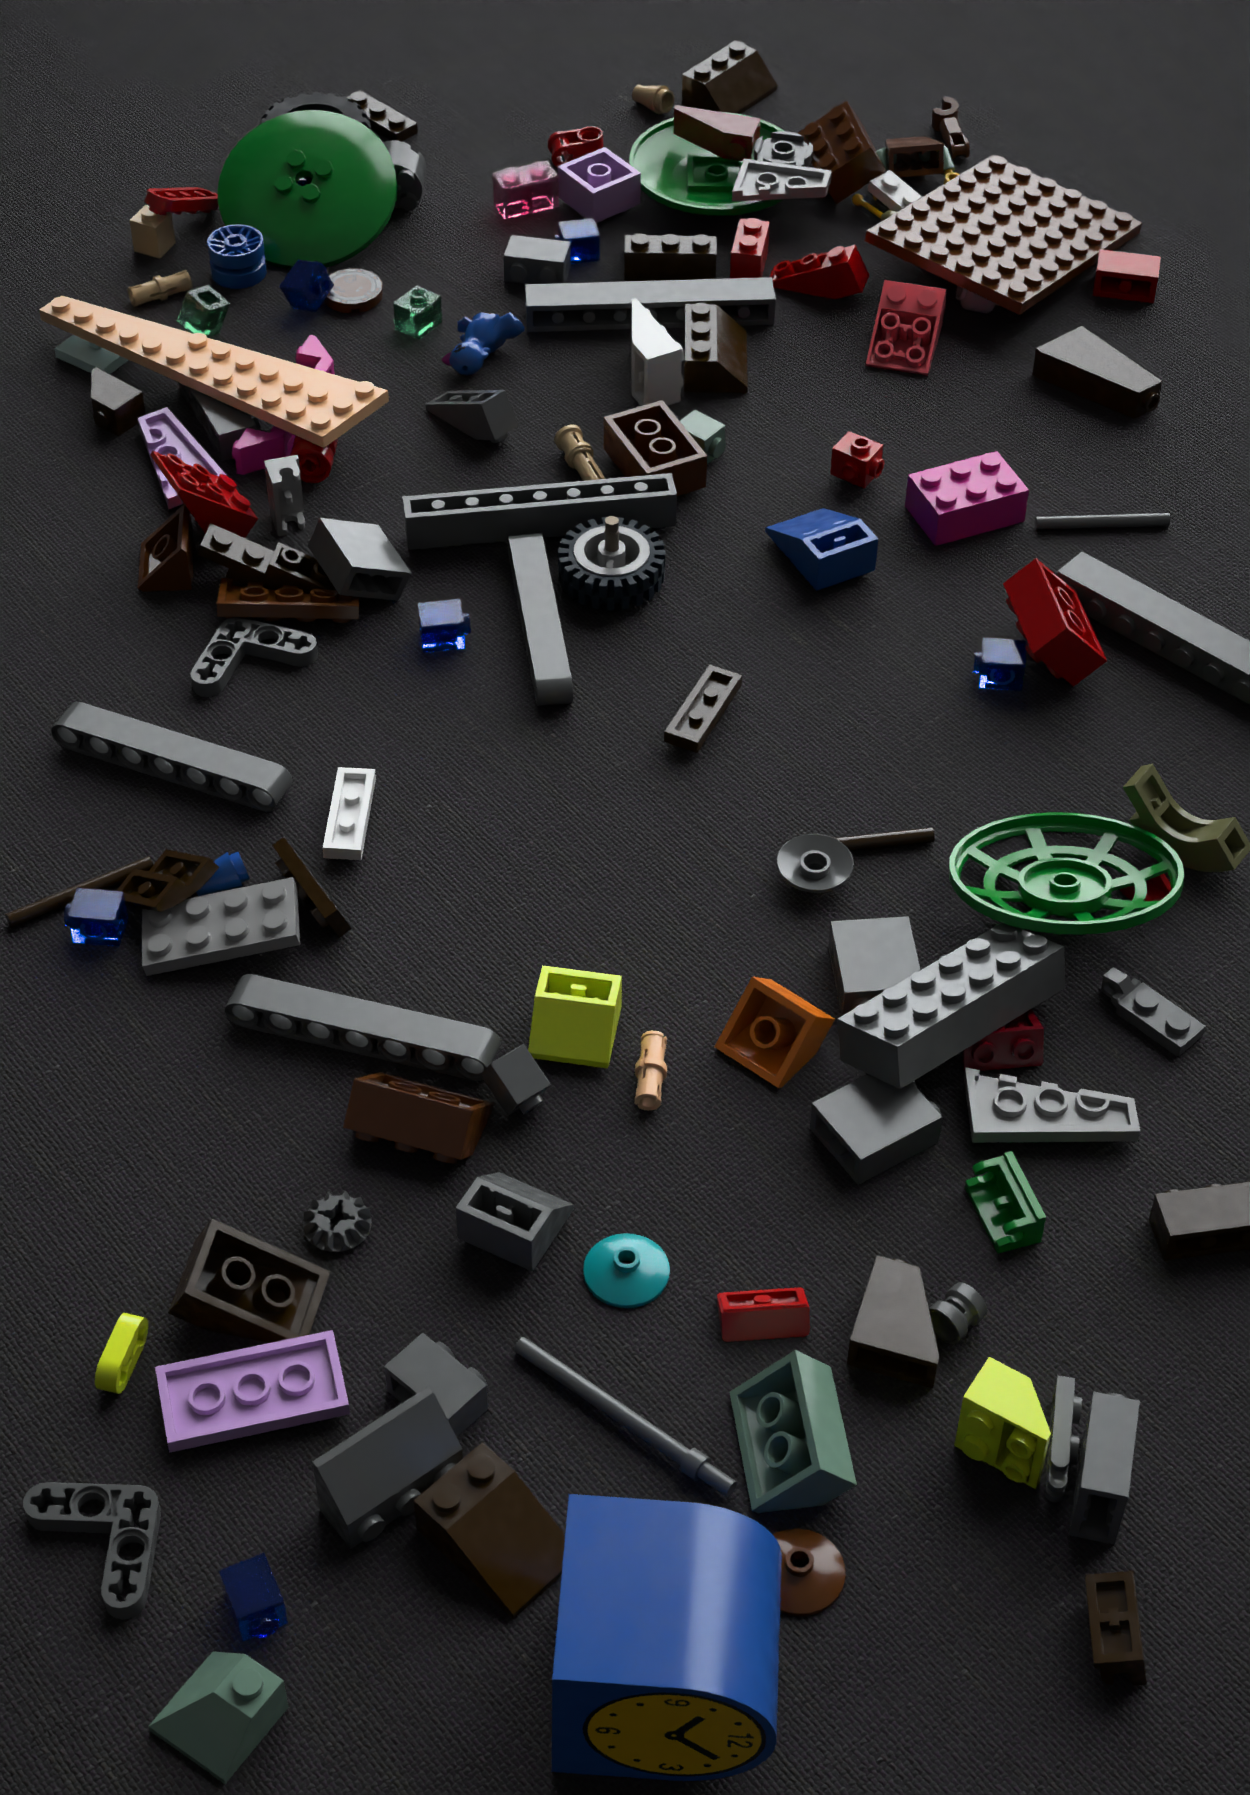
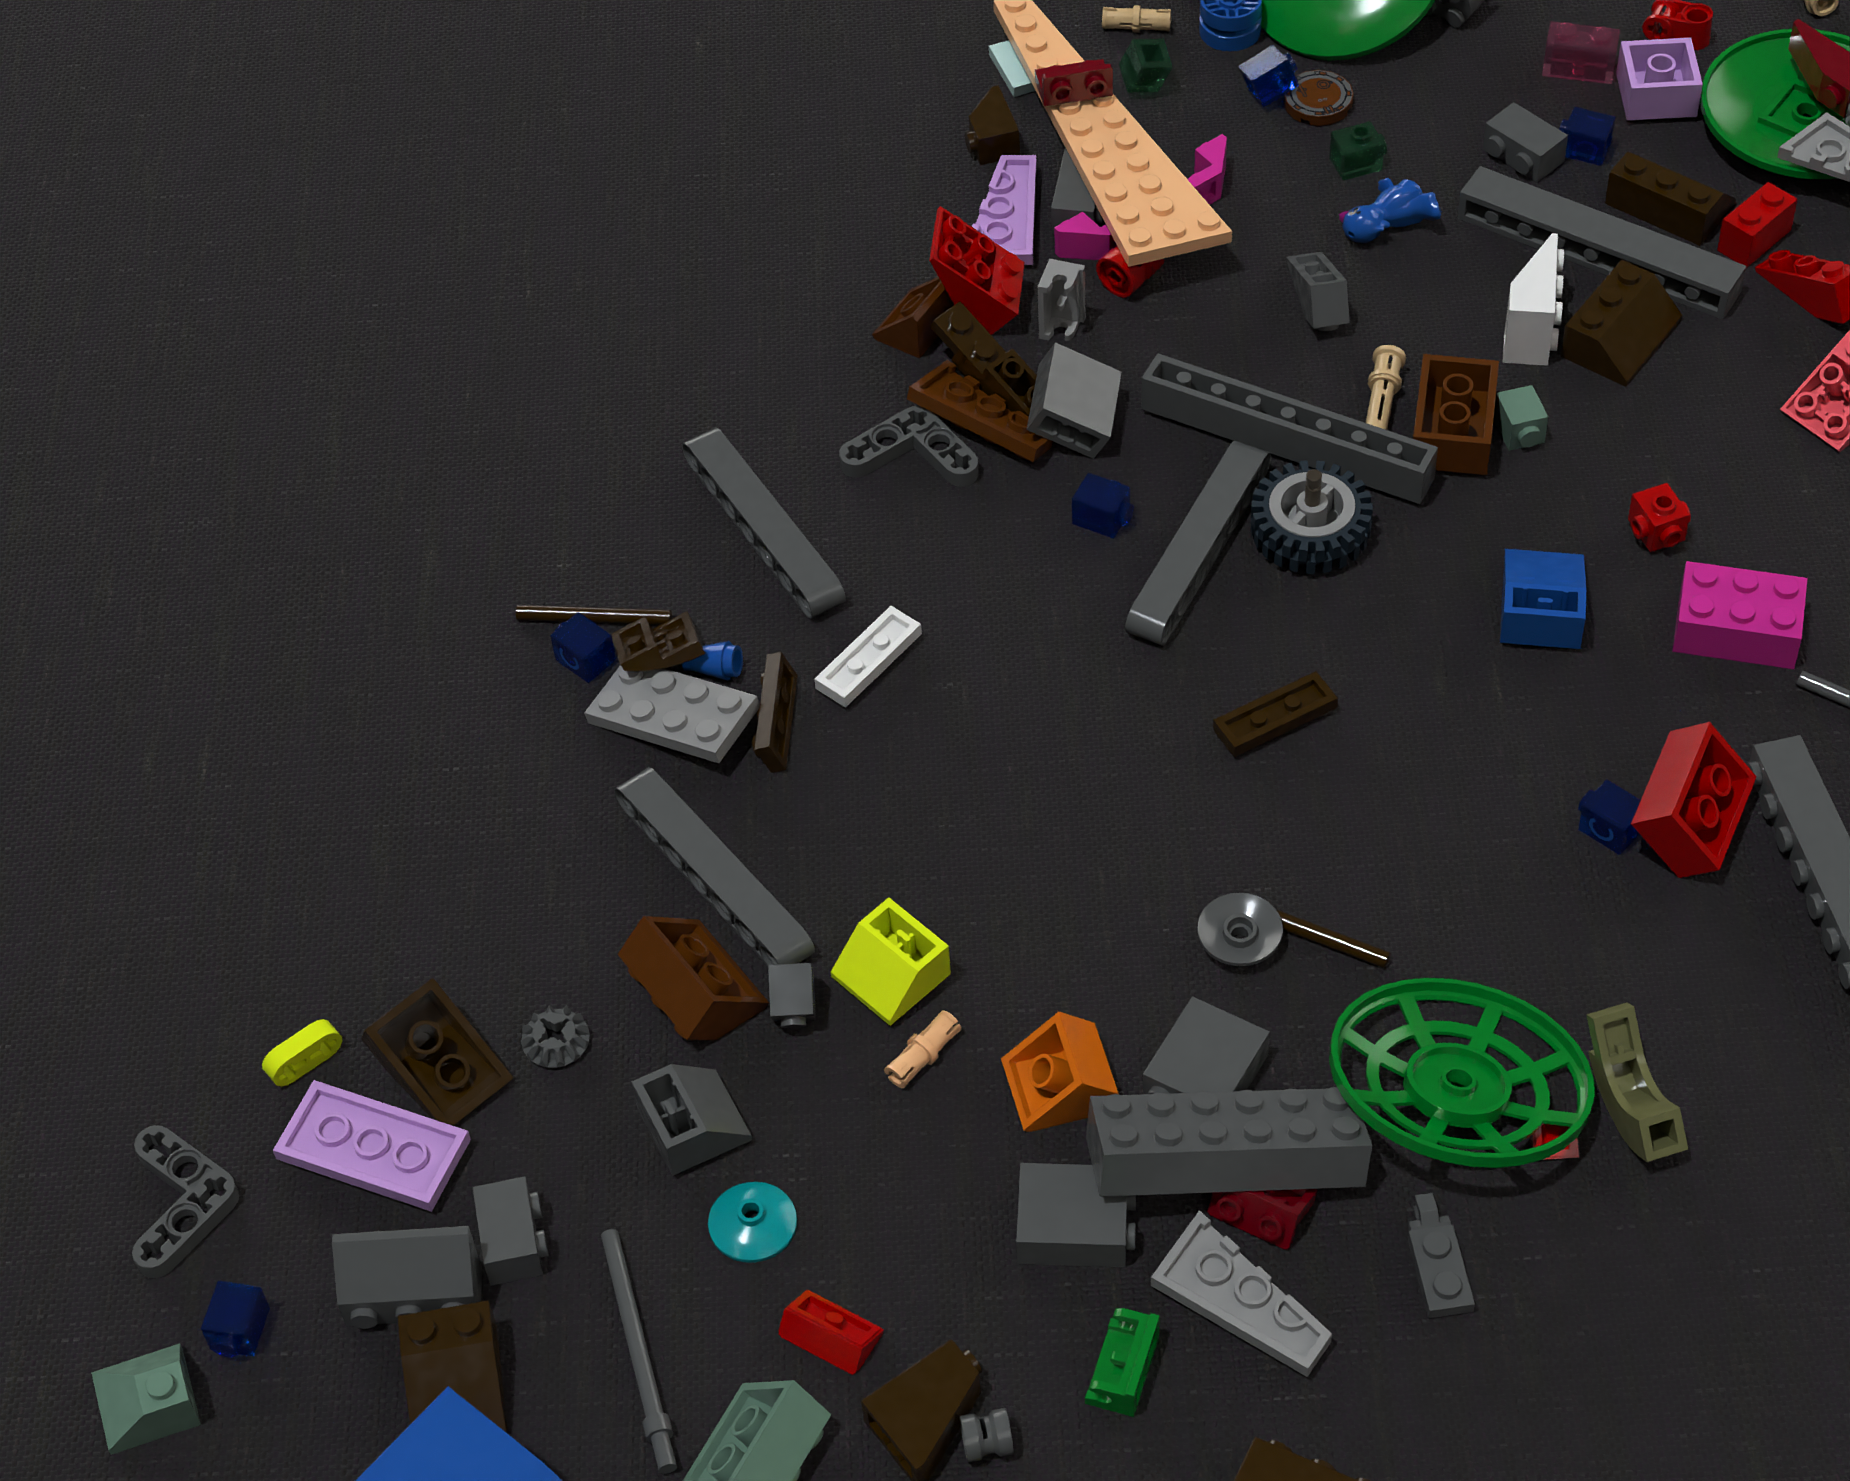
camera: 40 degrees right, 5 degrees up
none -> dark red bracket [1035,59,1113,107]

